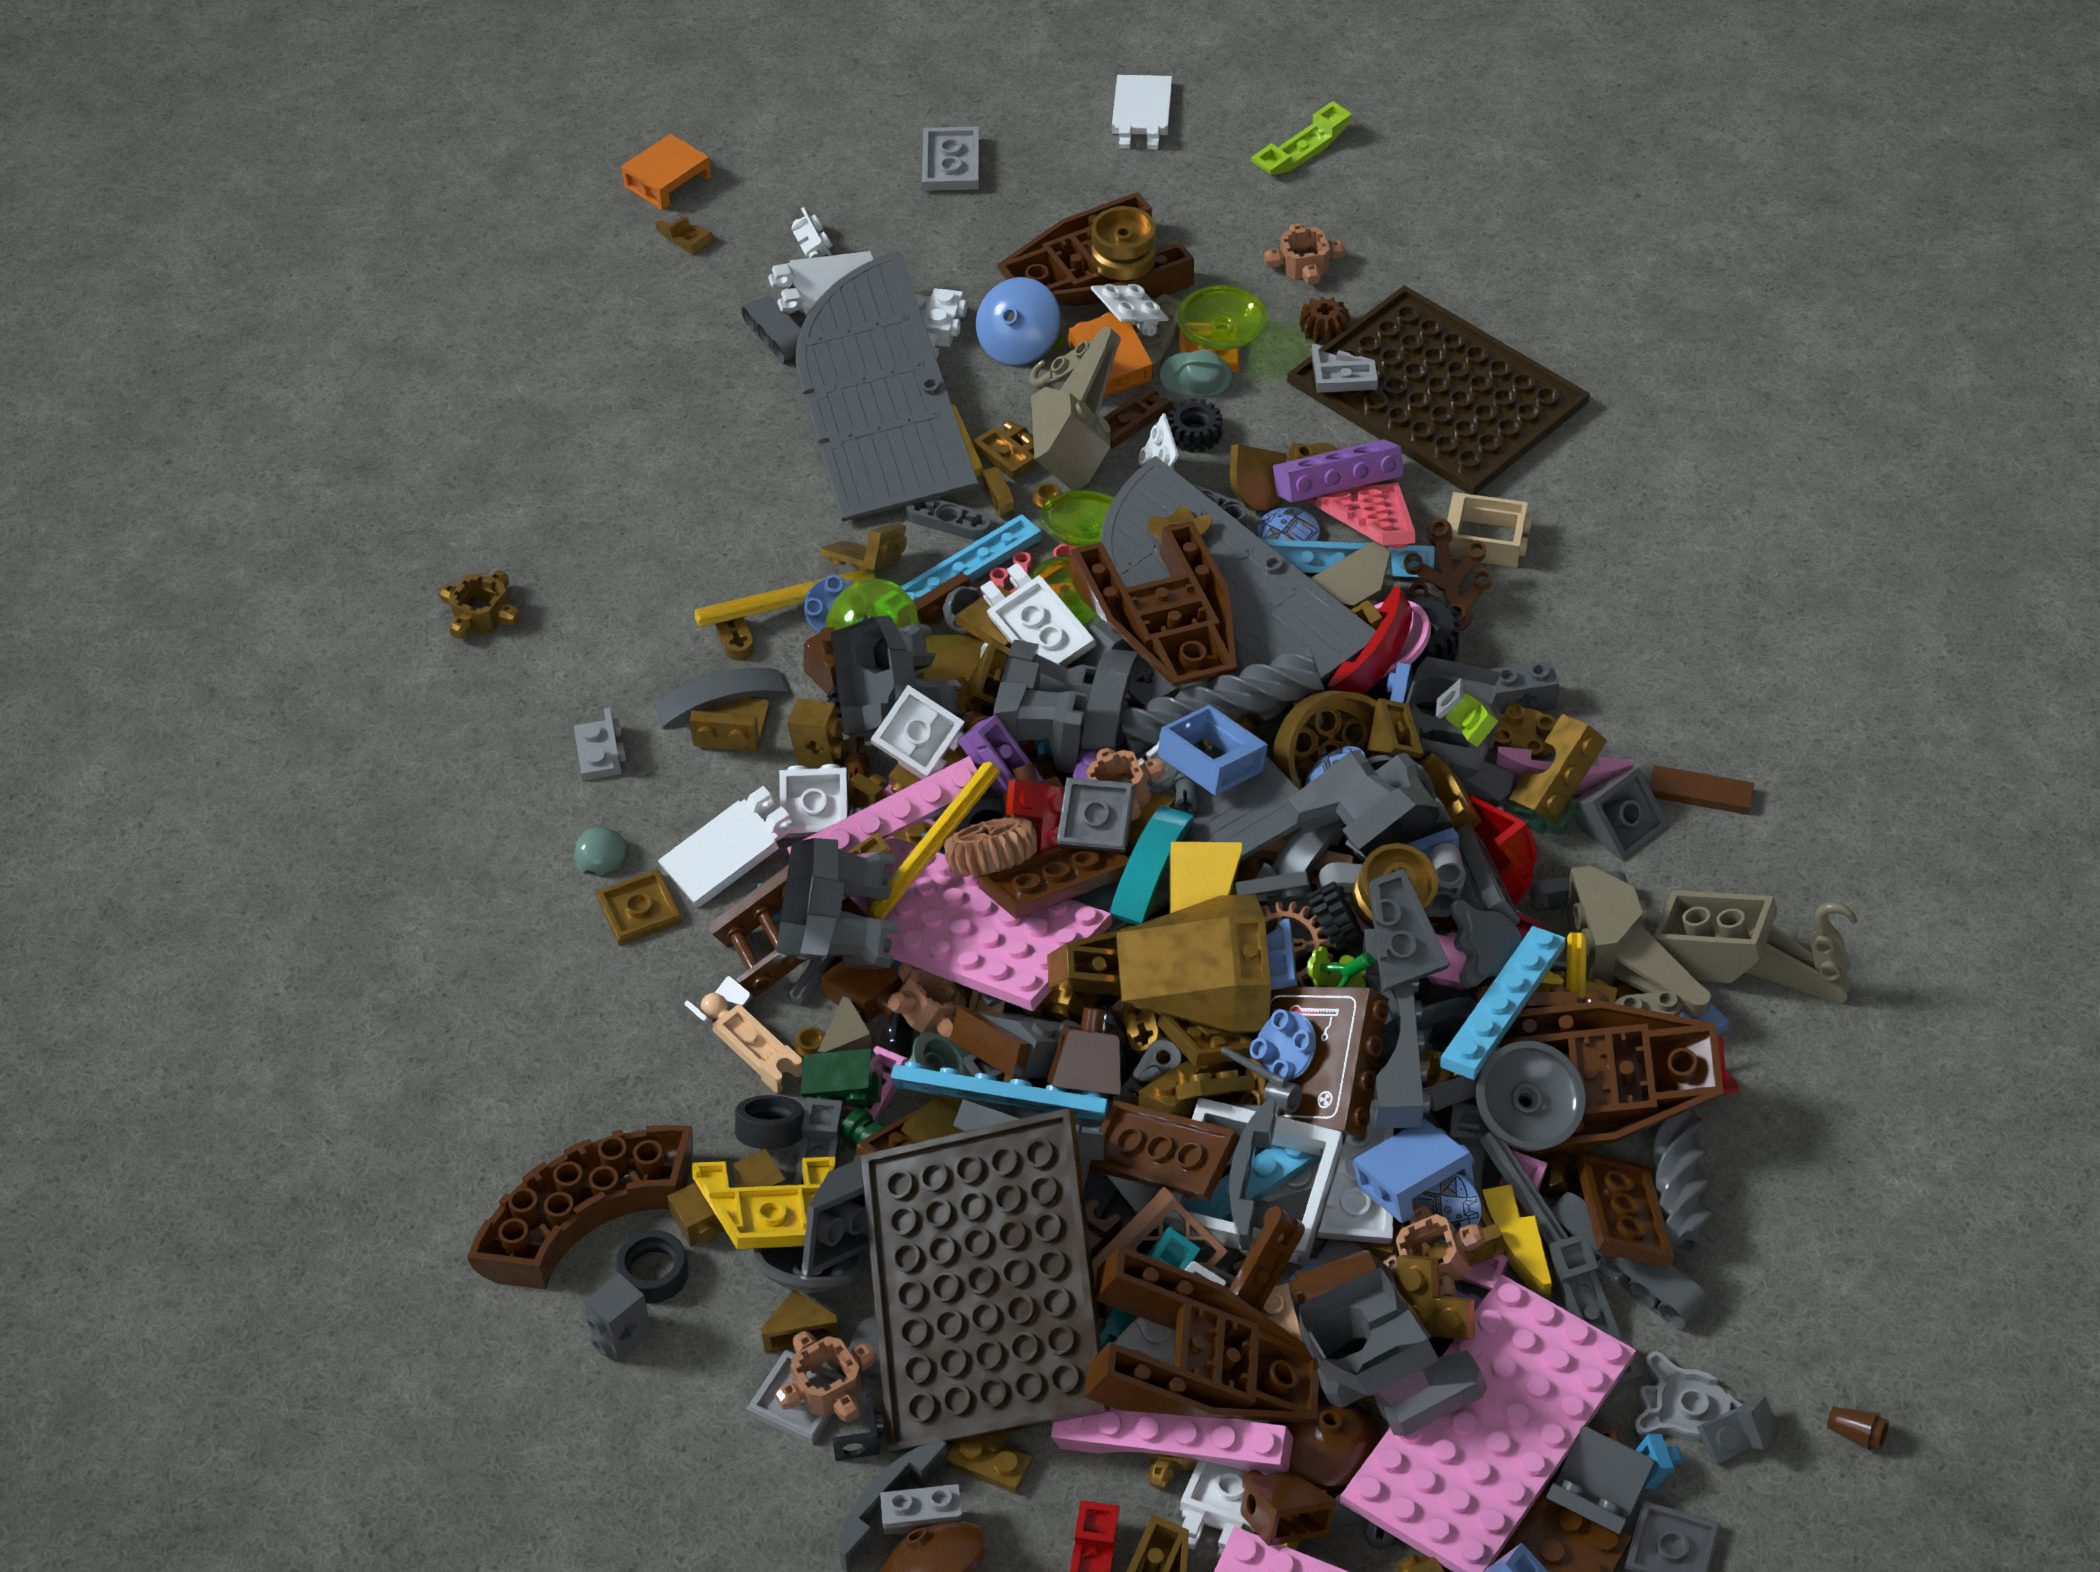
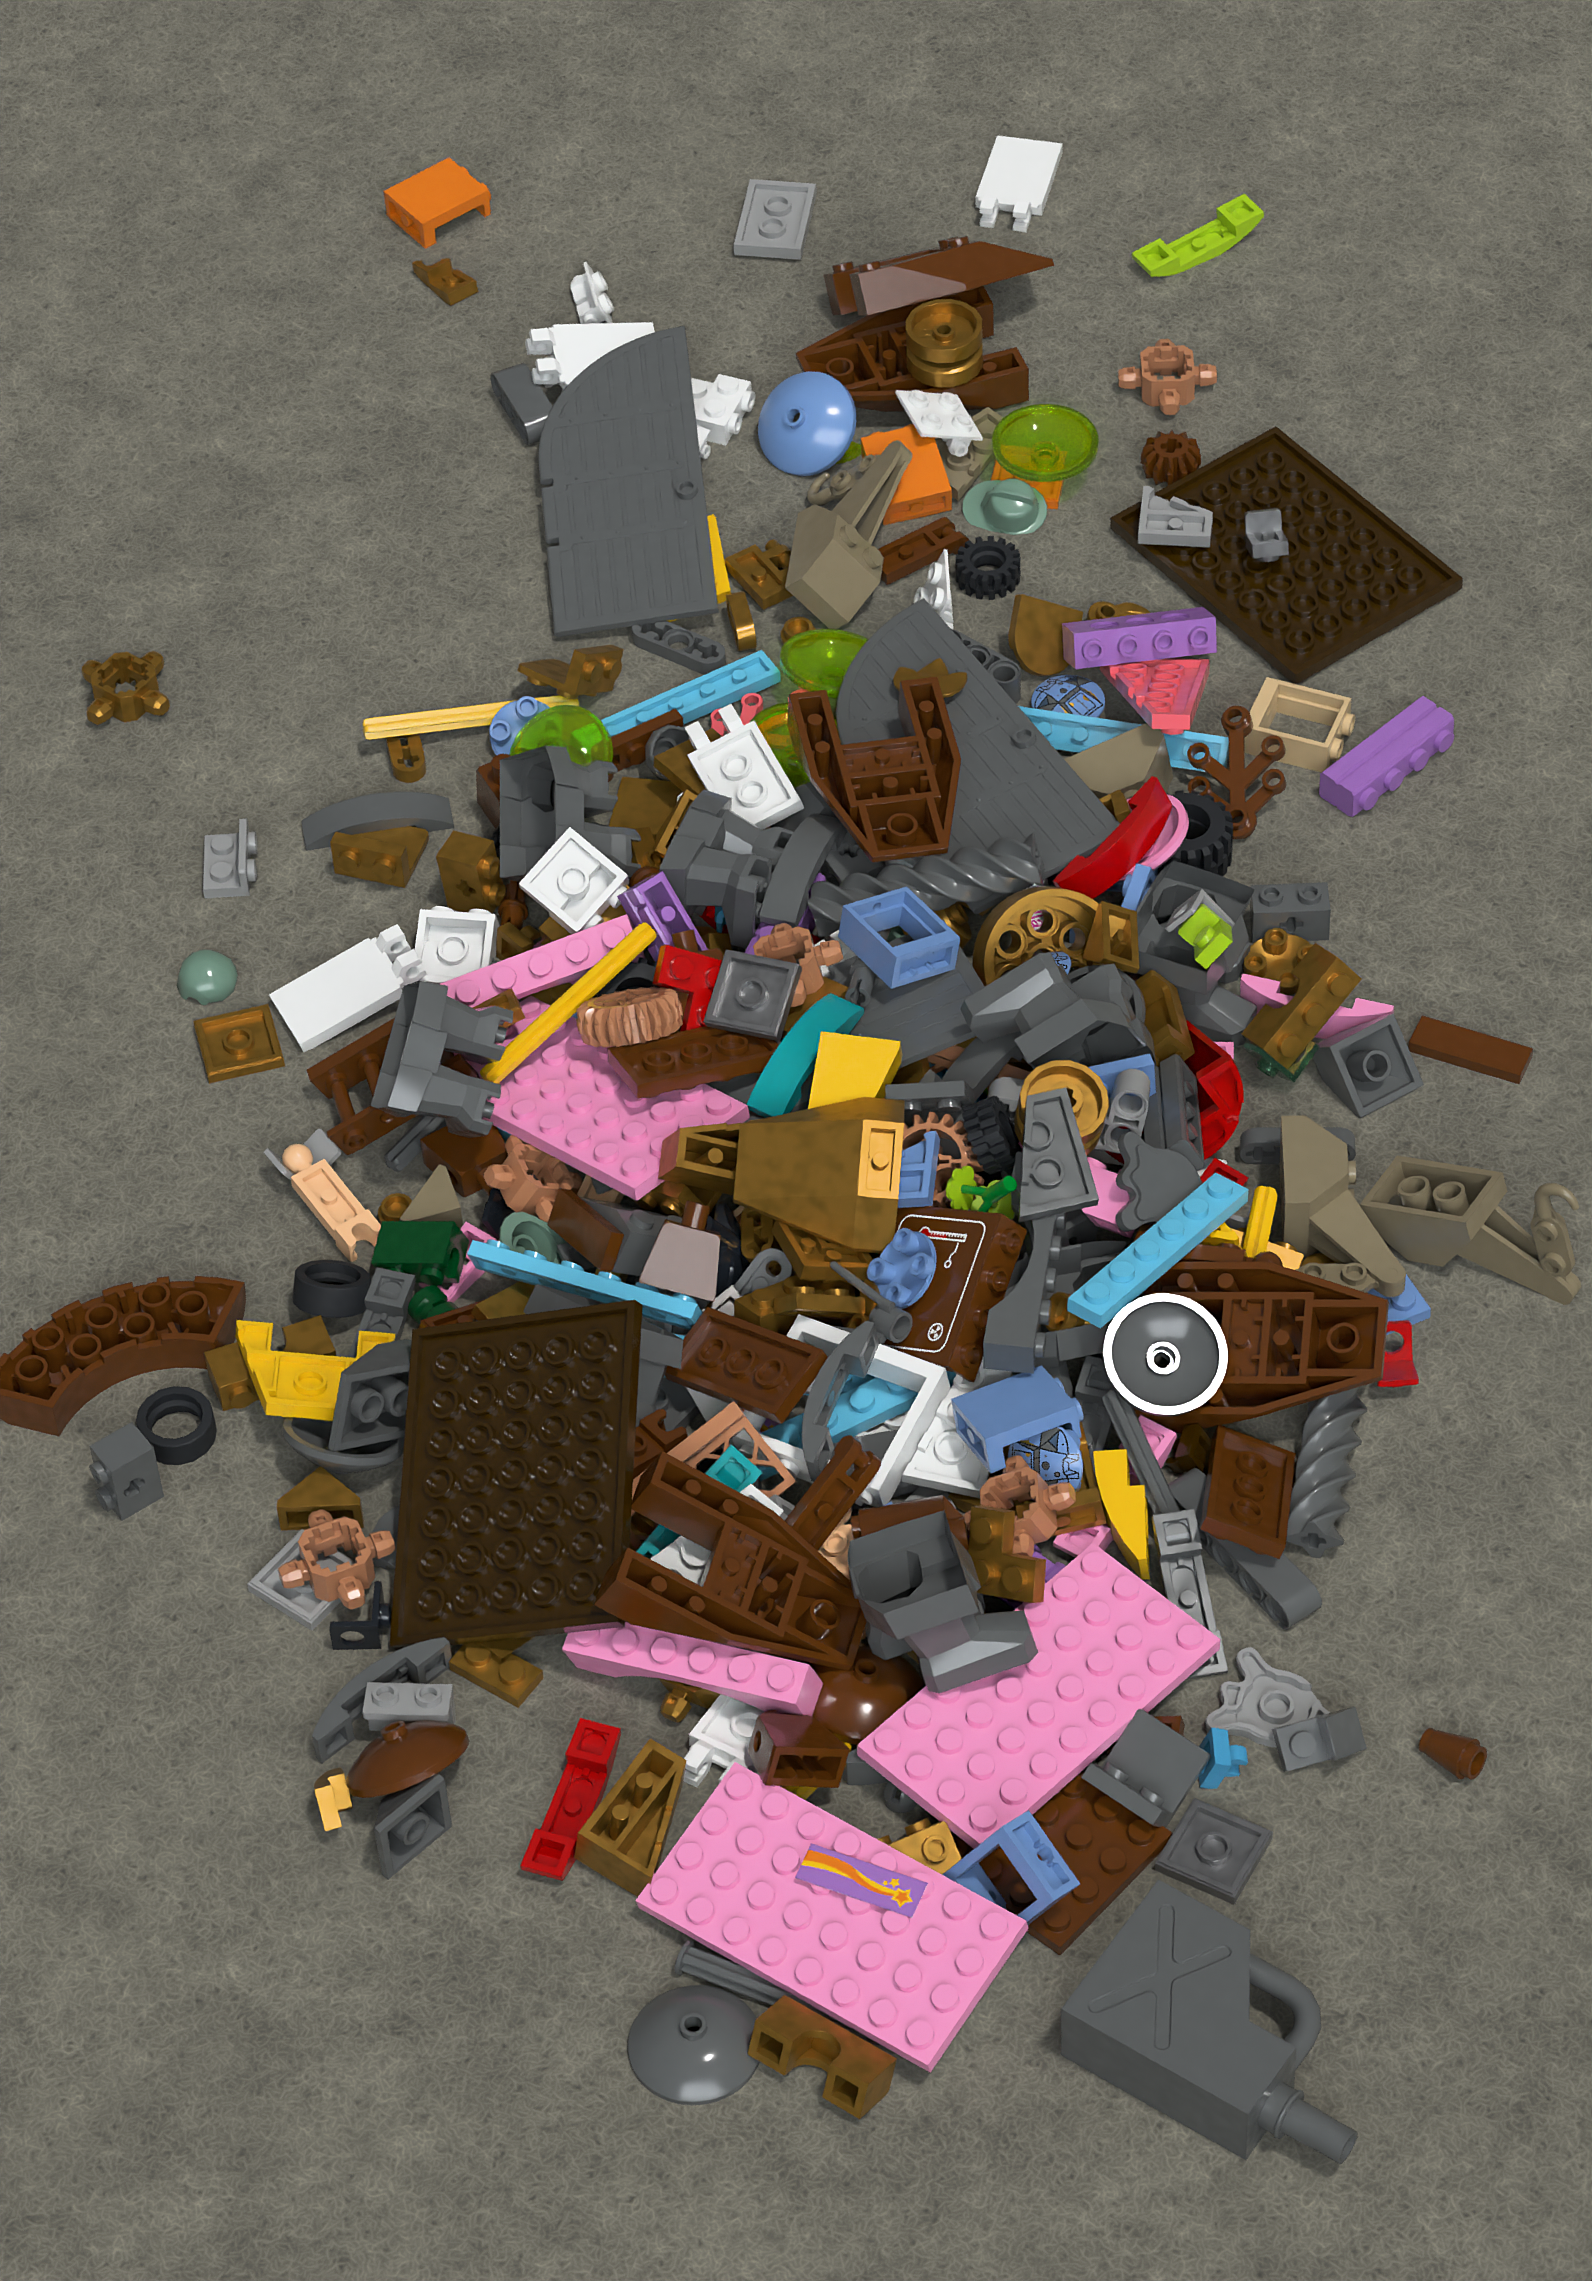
camera: 10 degrees right, 0 degrees up
none -> reddish brown wedge [823,236,1054,316]
none -> flat silver bracket [1244,508,1289,562]
none -> medium lavender brick [1319,696,1454,817]

